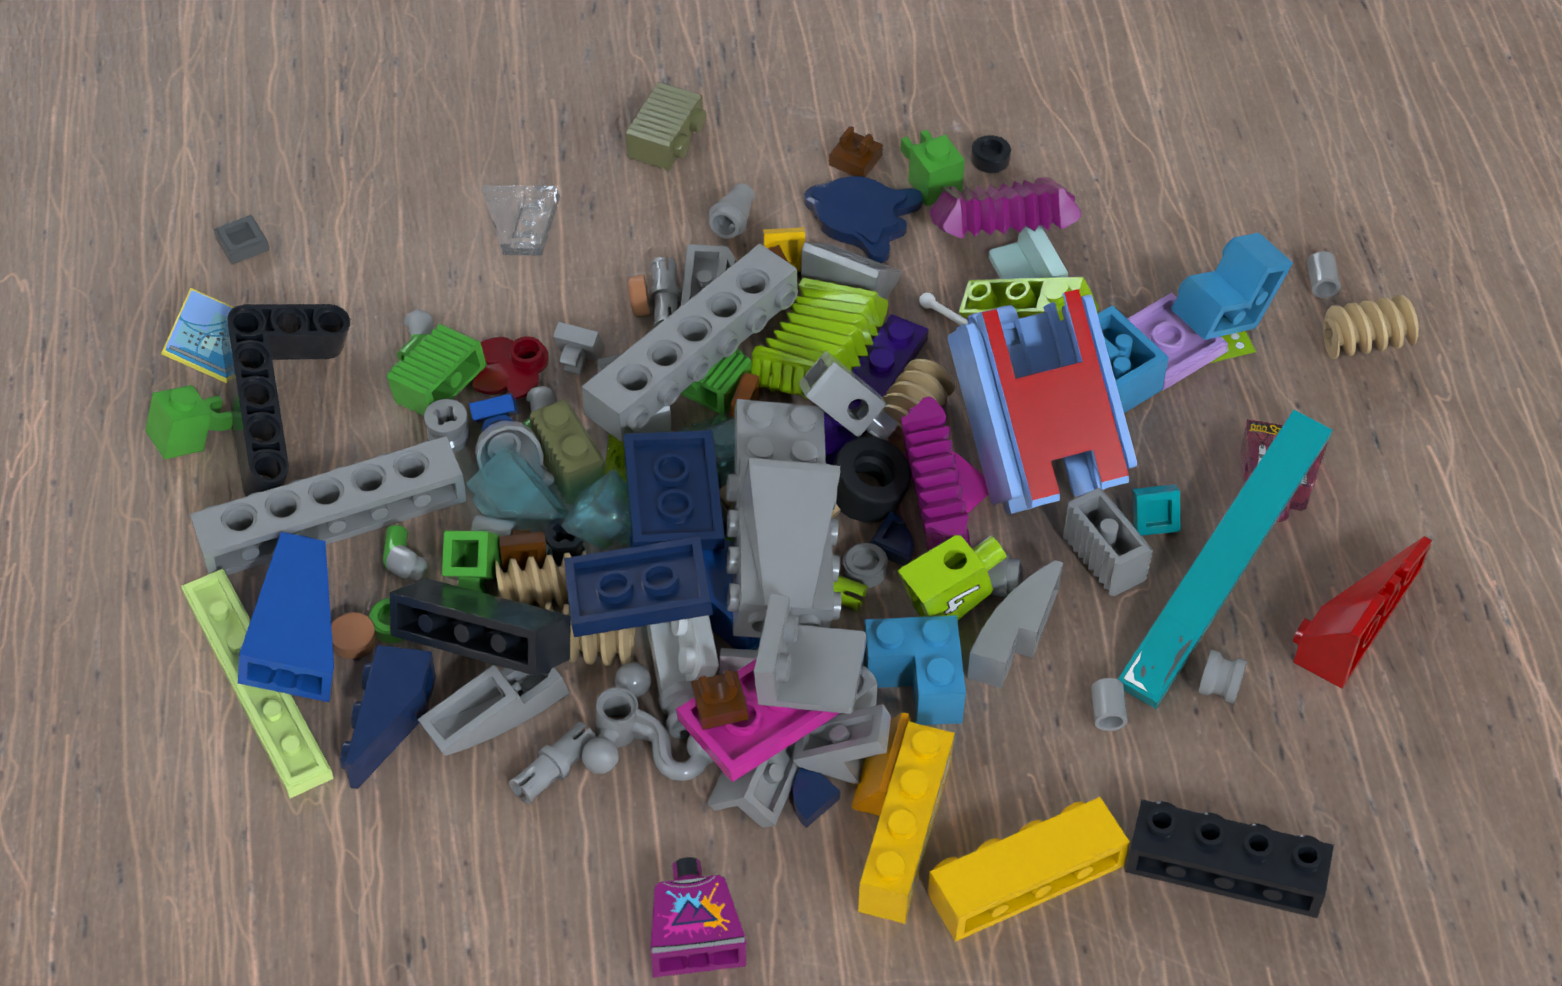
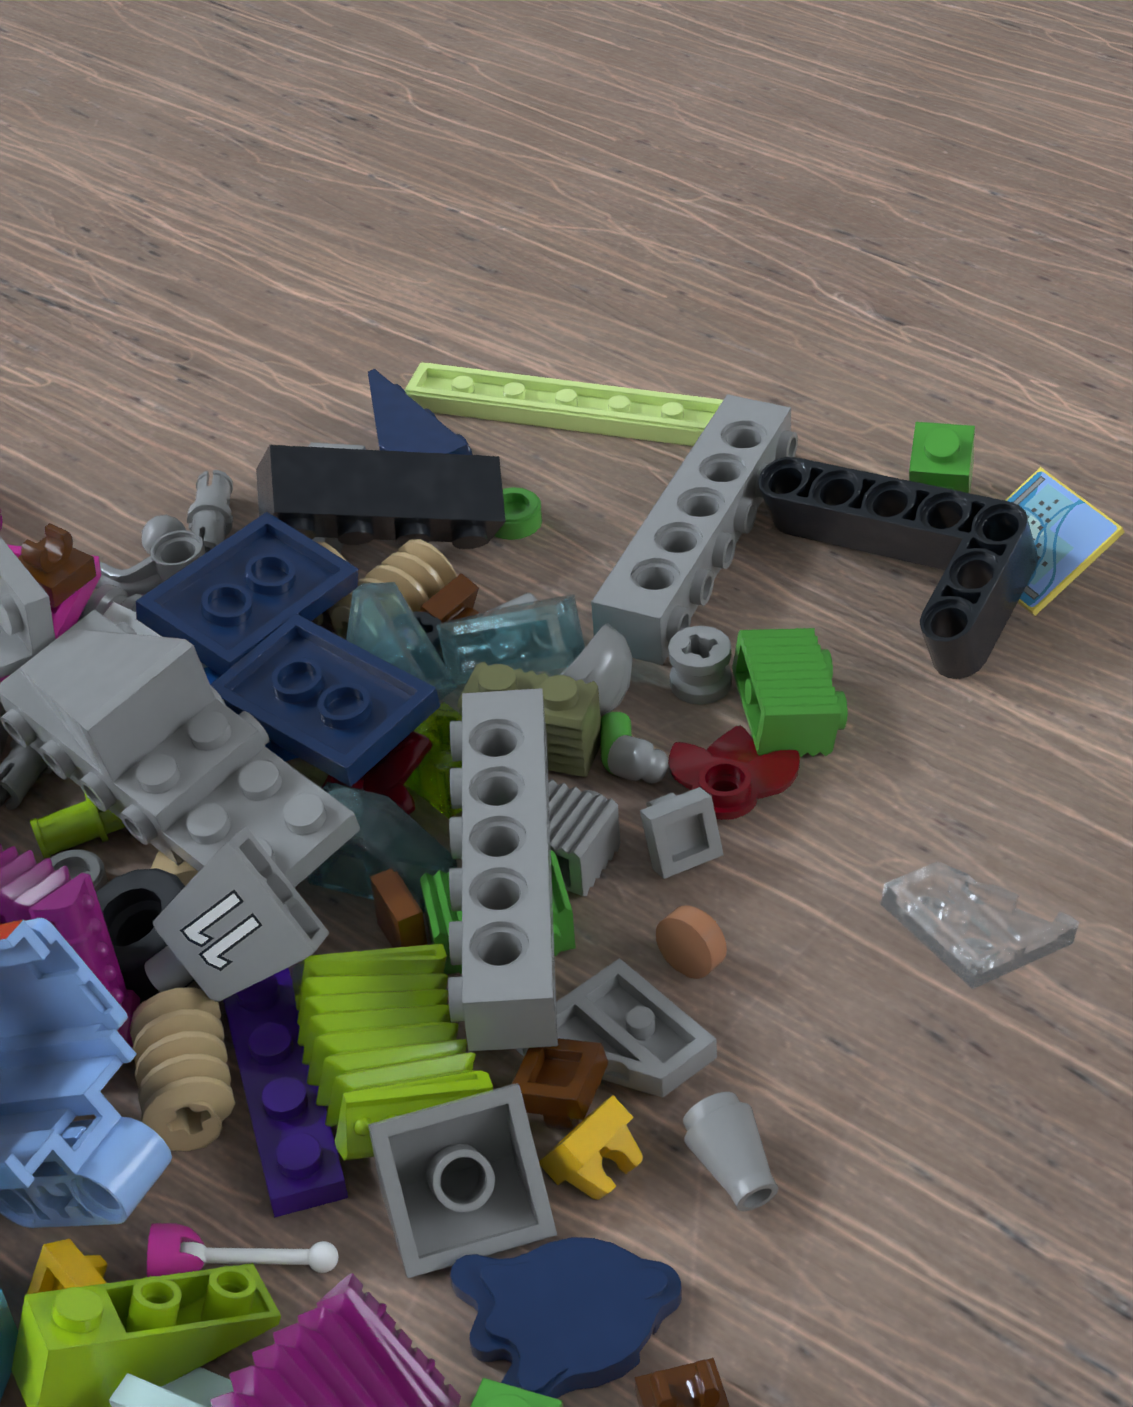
camera: 140 degrees right, 10 degrees down
blue slope [238,532,334,702] -> none
nougat tile [331,612,376,659] -> none
light grey arm [383,525,428,581] -> none
light grey arm [397,309,435,361] -> none
bright green brick [442,531,502,594] -> none
blue tile [469,394,519,432] -> none
olive brick [626,82,706,171] -> none
light grey pin [649,257,682,328] -> none

